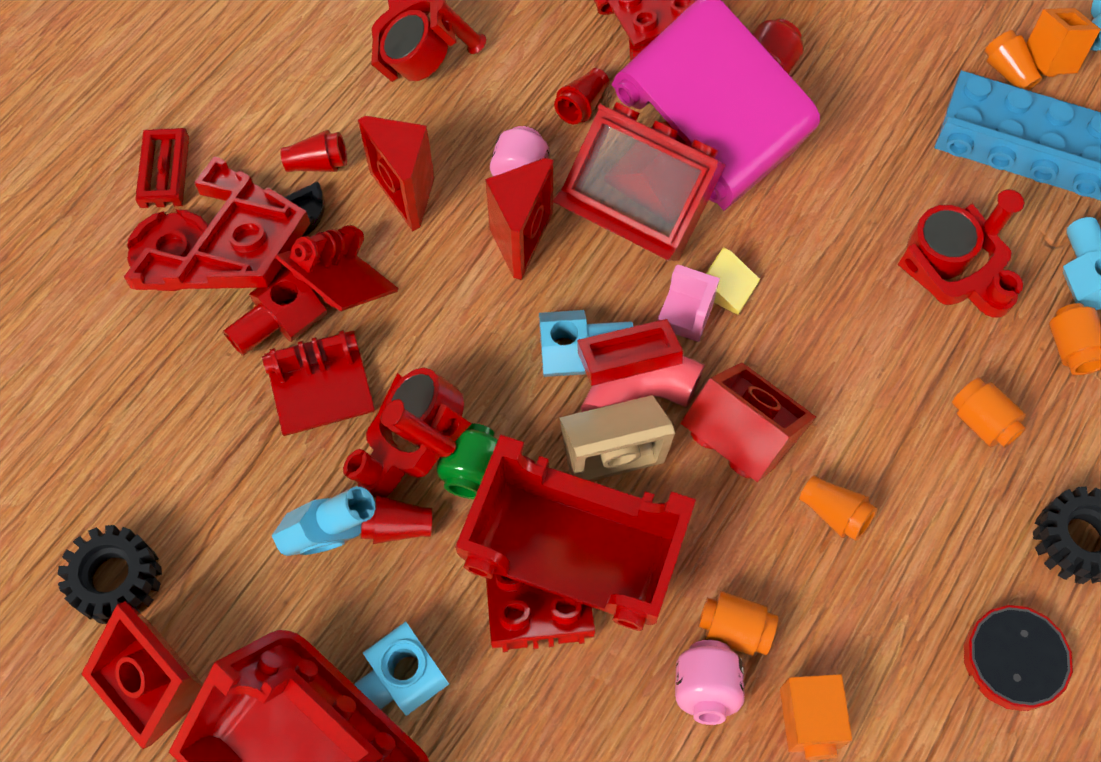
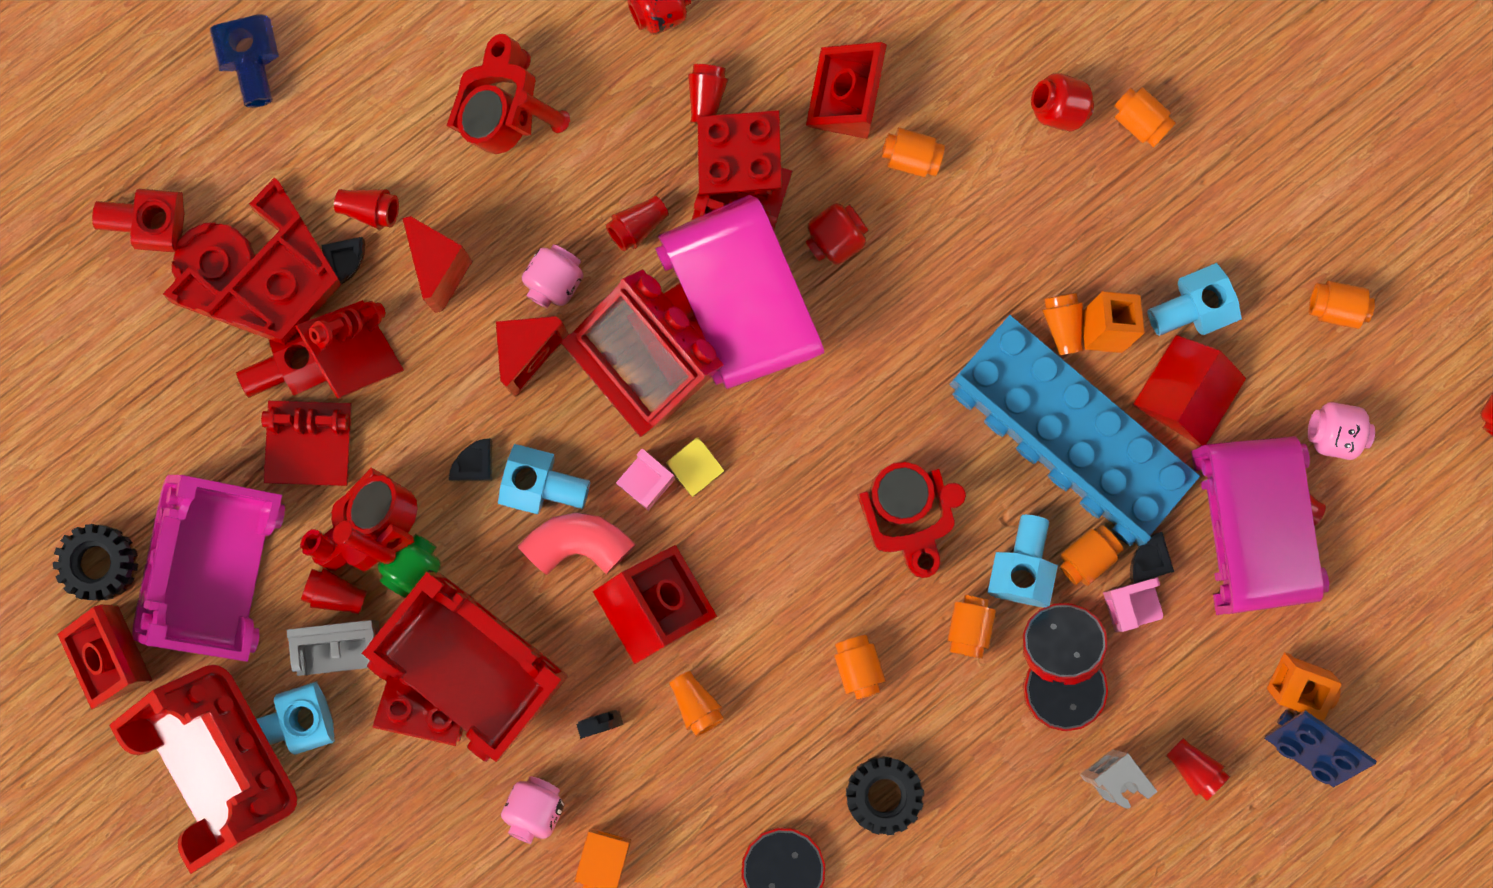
camera: 15 degrees right, 20 degrees up
red tile [135,128,189,208] -> none
medium azure piece [272,486,376,556] -> none
tan slope [559,395,675,481] -> none
red tile [577,319,683,386] -> none
orange brick [698,591,778,656] -> none
none -> red piece [92,189,185,253]
none -> dark pink windscreen [132,475,285,662]
none -> clear blue piece [210,14,279,108]
none -> light grey hinge [287,620,379,676]
none -> black tile [449,438,492,481]
none -> black tile [576,710,624,739]

